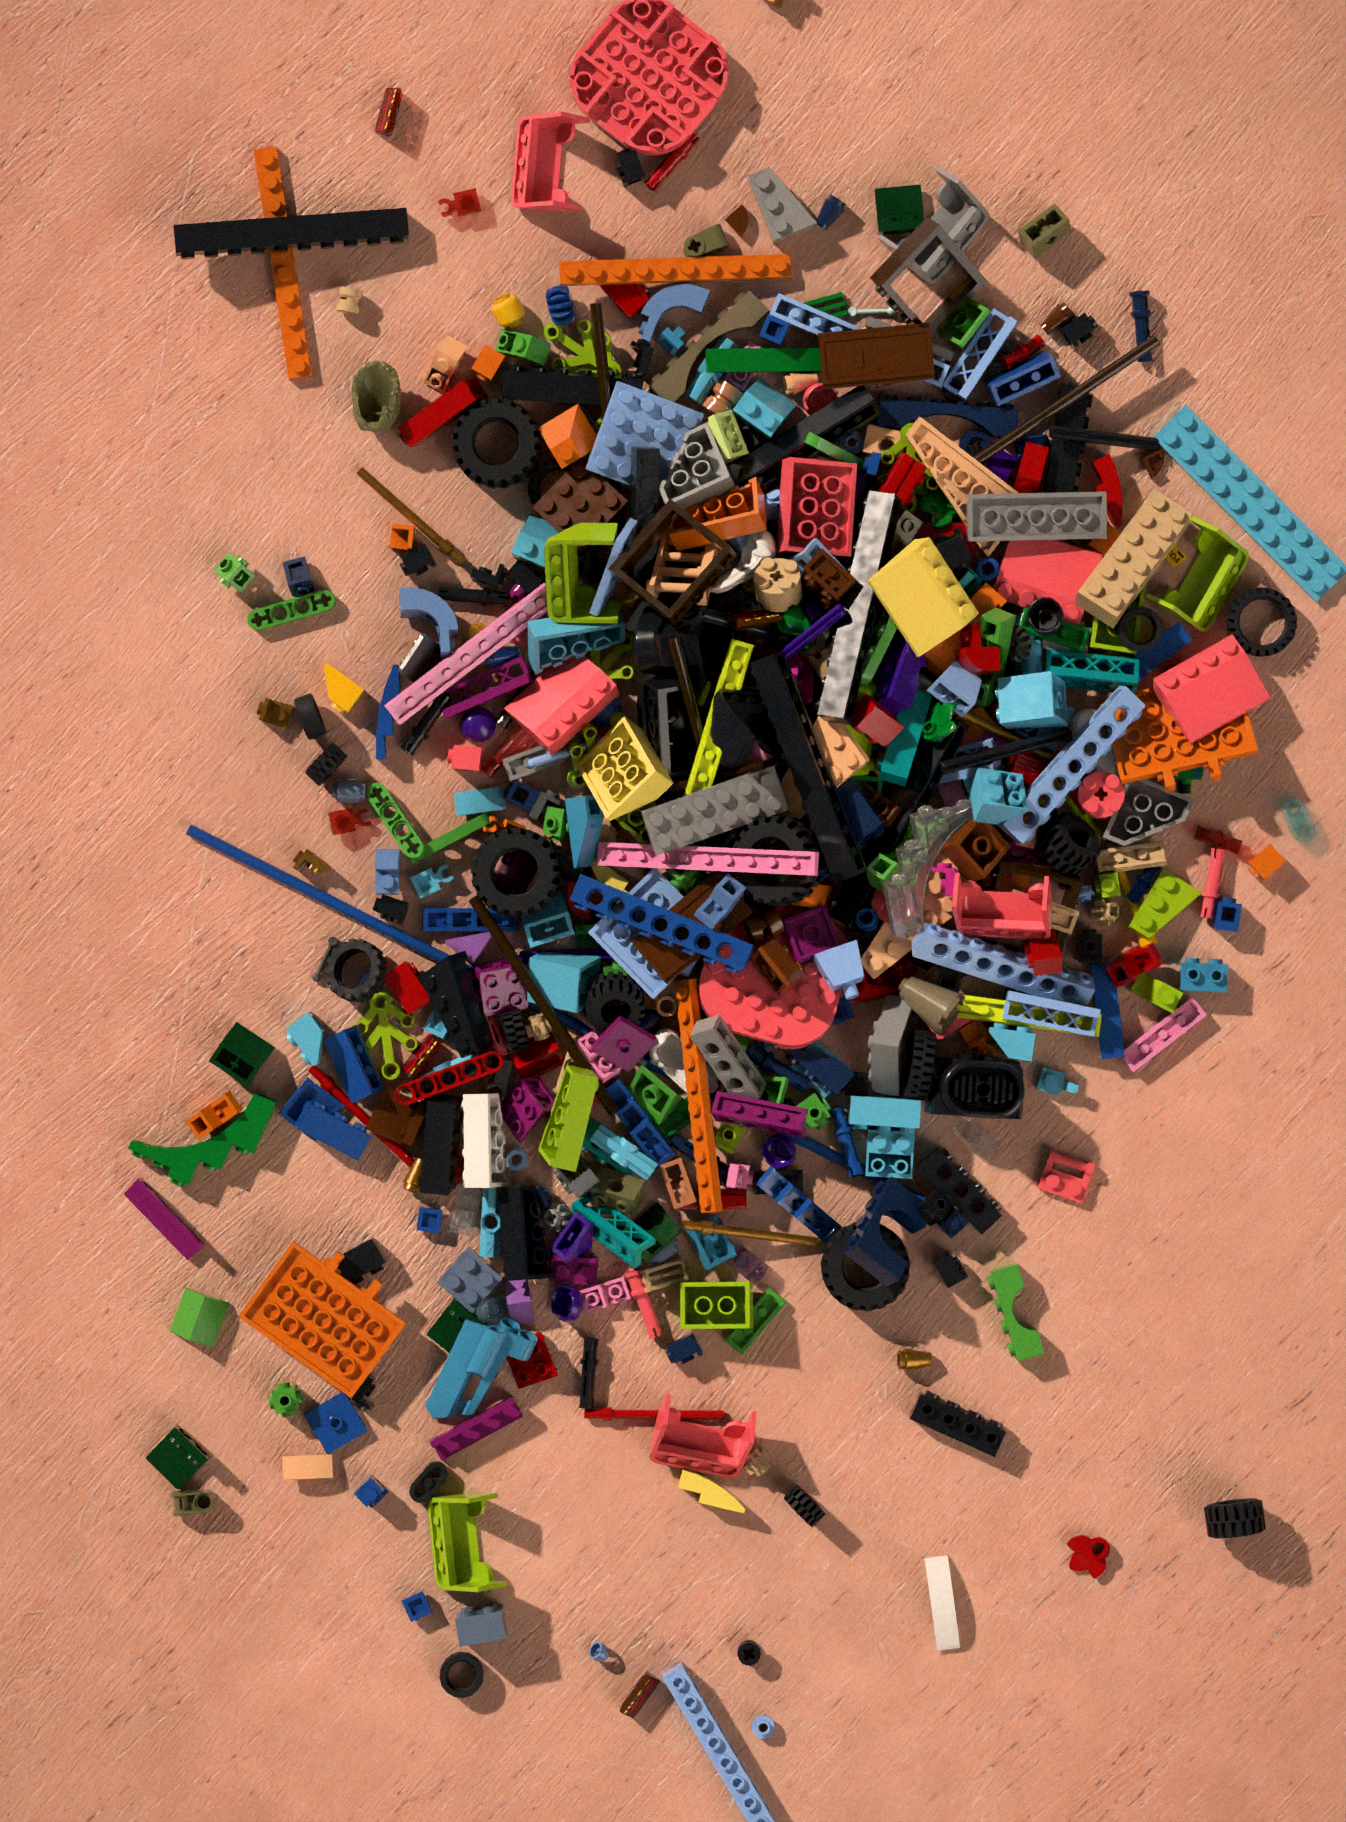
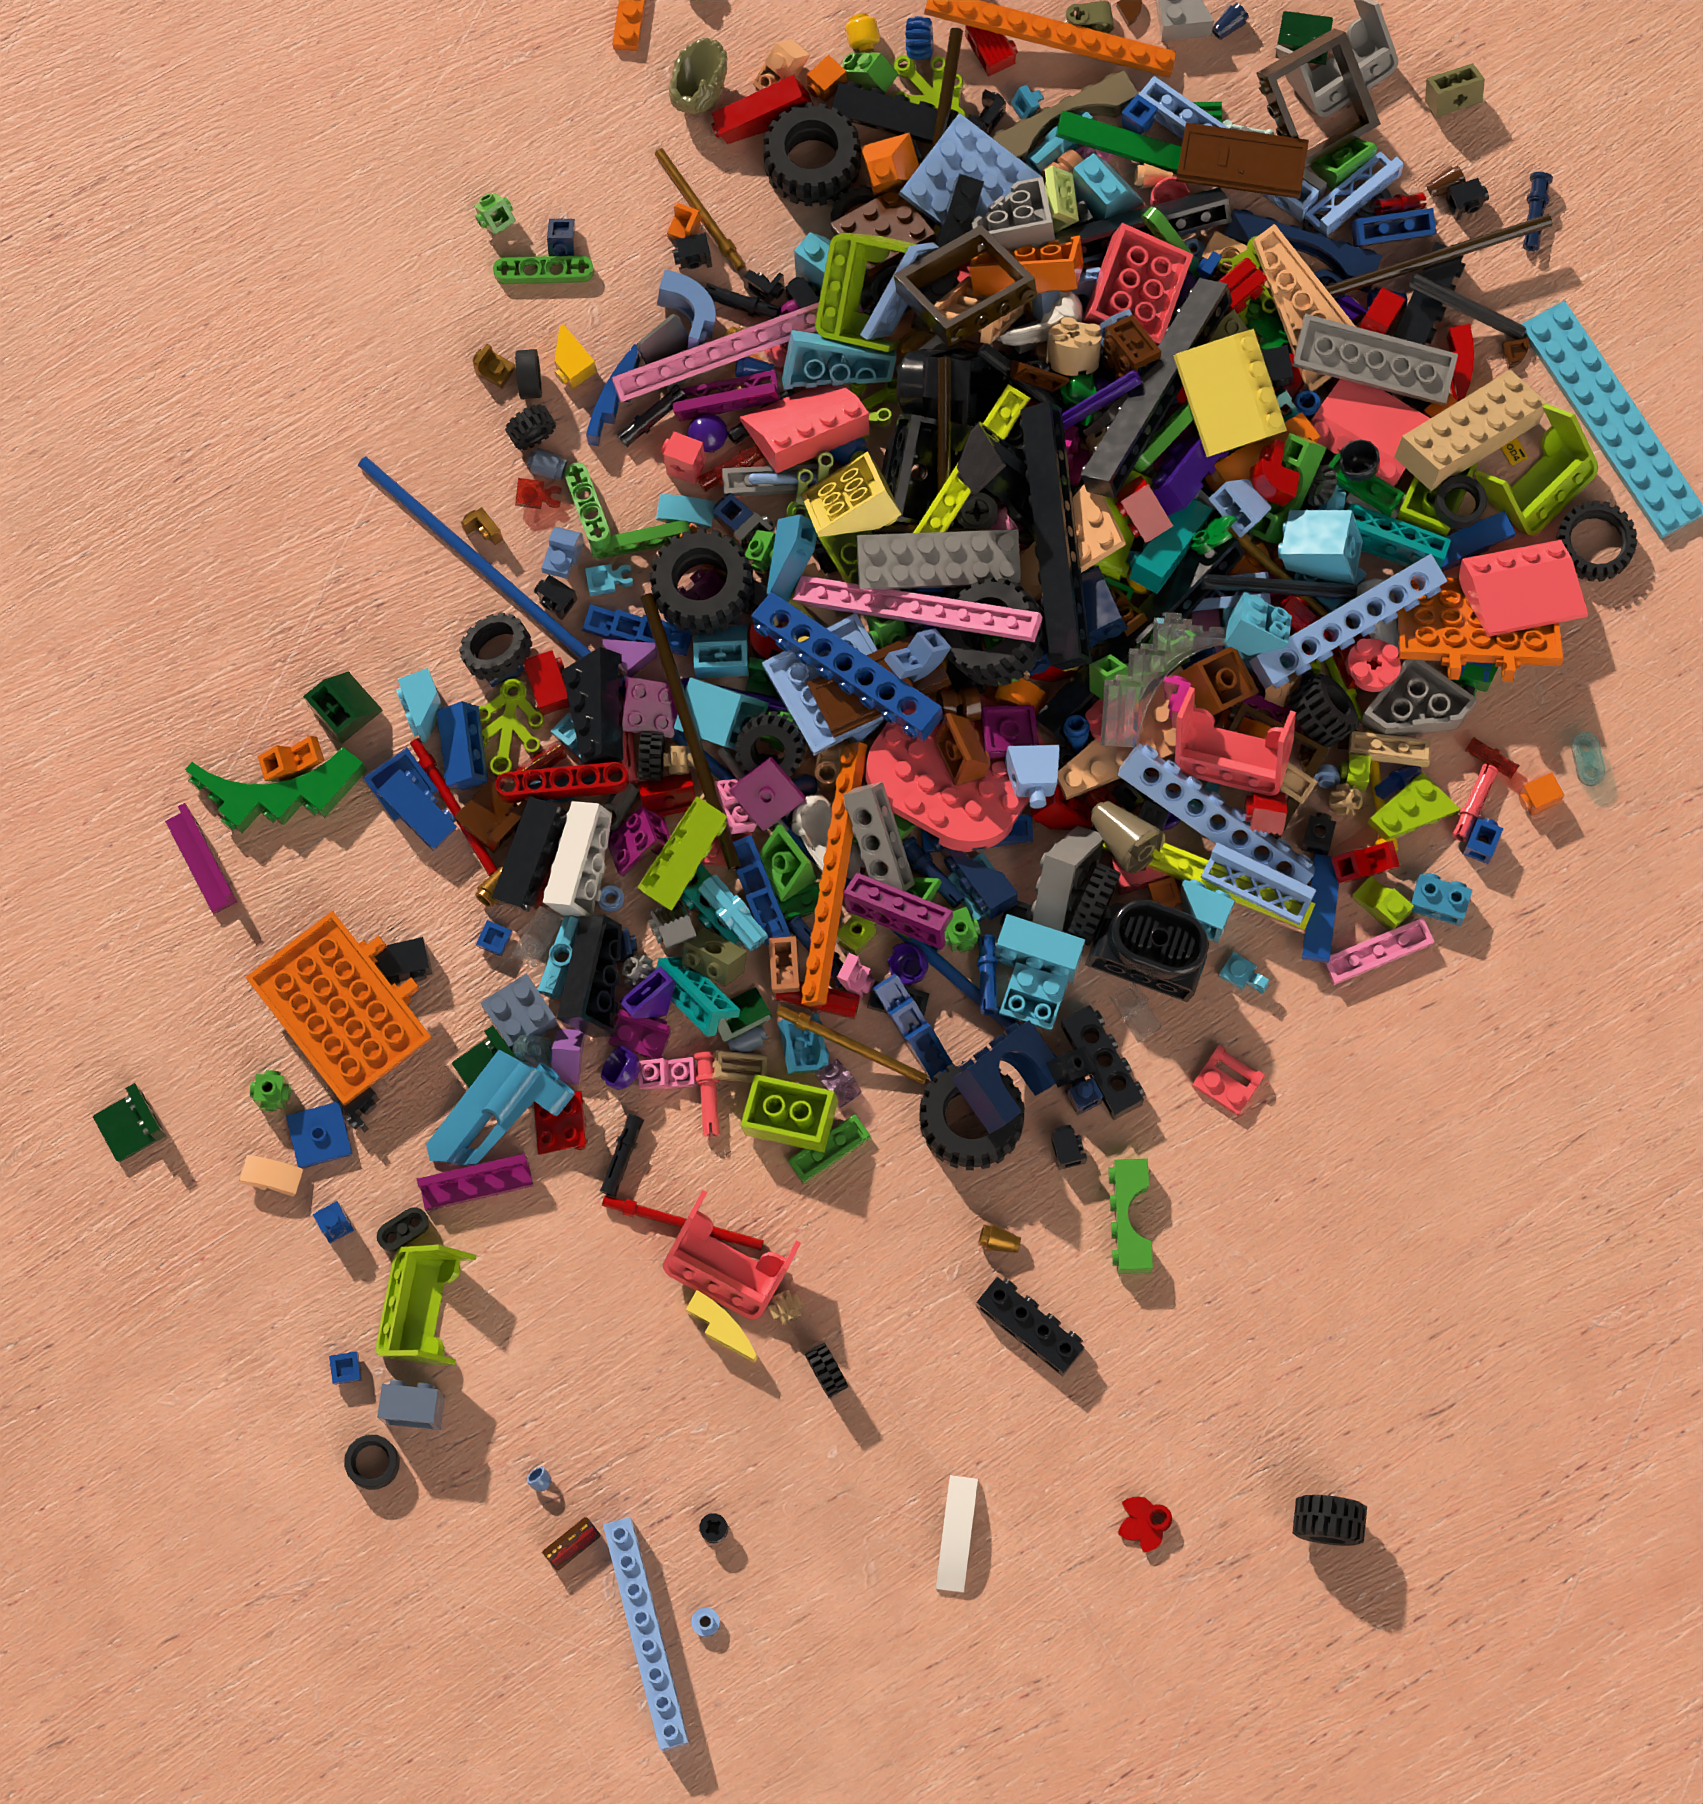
camera: 15 degrees right, 15 degrees down
bright green slope [170,1287,230,1347] -> none
olive piece [171,1489,217,1516] -> none
dark grey hinge [312,937,338,982] -> none
medium blue arch [638,284,710,343] -> none
dark blue brick [666,1332,703,1364] -> none

